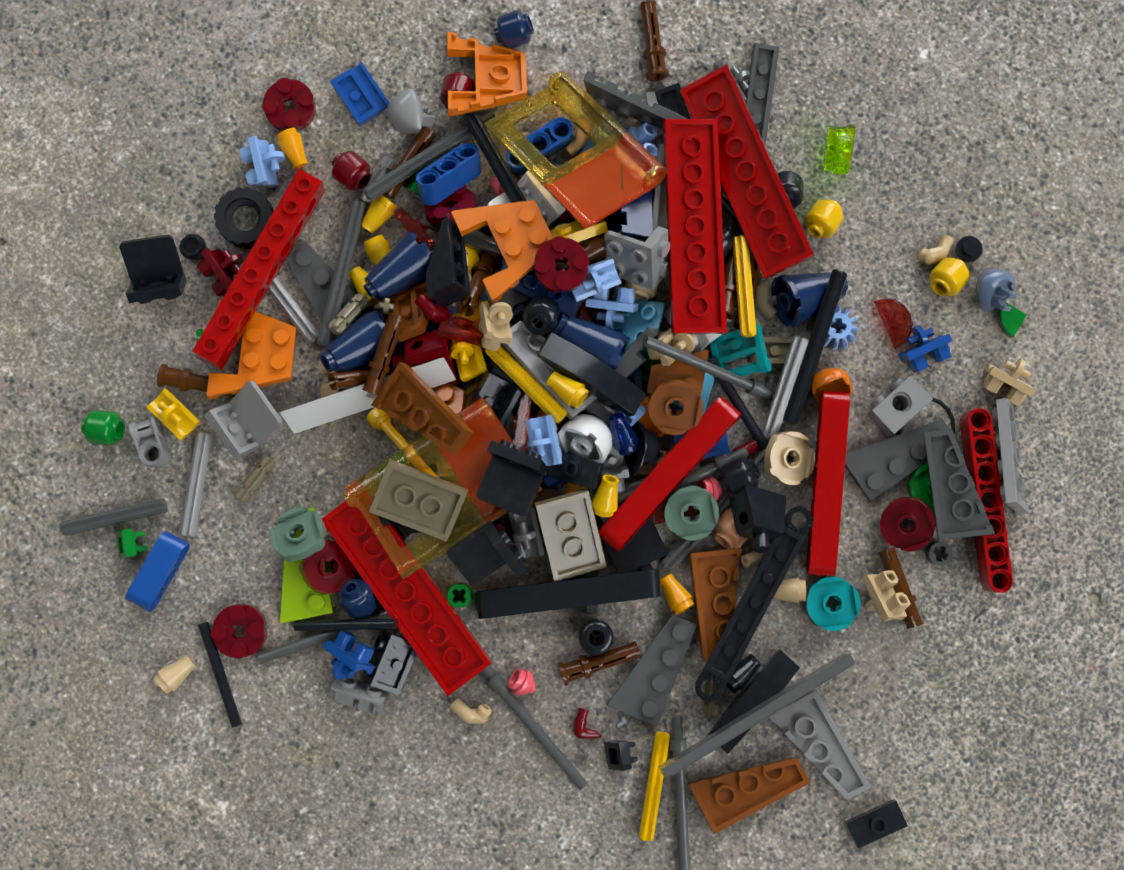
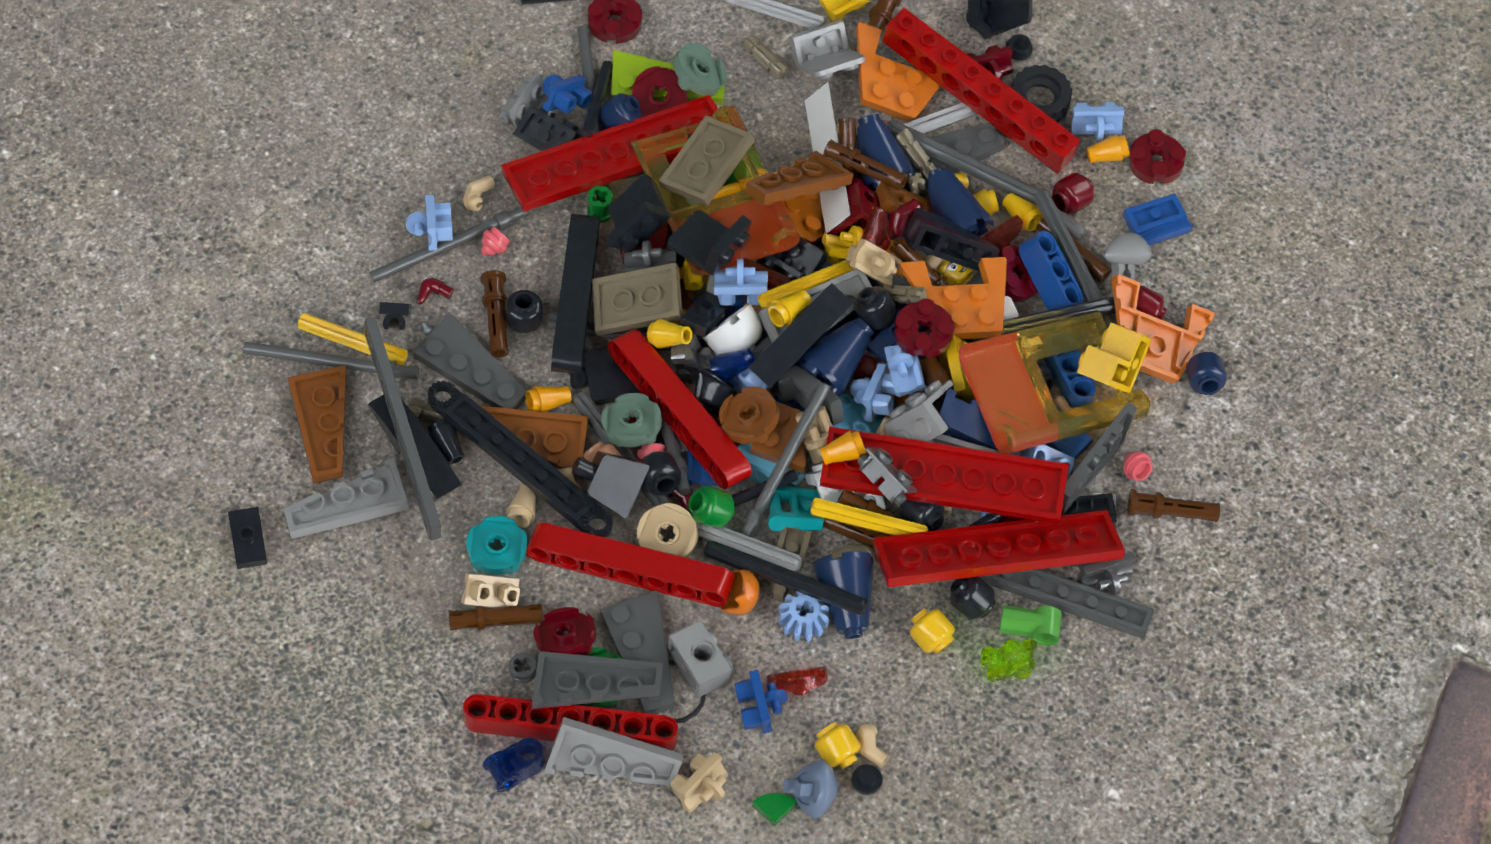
camera: 100 degrees right, 25 degrees down
none -> light blue hips [405,195,453,251]
none -> clear blue piece [482,737,545,792]
none -> green head [689,485,735,529]
none -> light orange cone [819,431,867,465]
none -> dark grey hinge [857,448,917,506]
none -> dark tan axle [882,284,928,304]
none -> bright green piece [999,605,1062,646]
none -> yellow brick [1077,322,1152,393]
none -> coral plate [1123,451,1153,481]

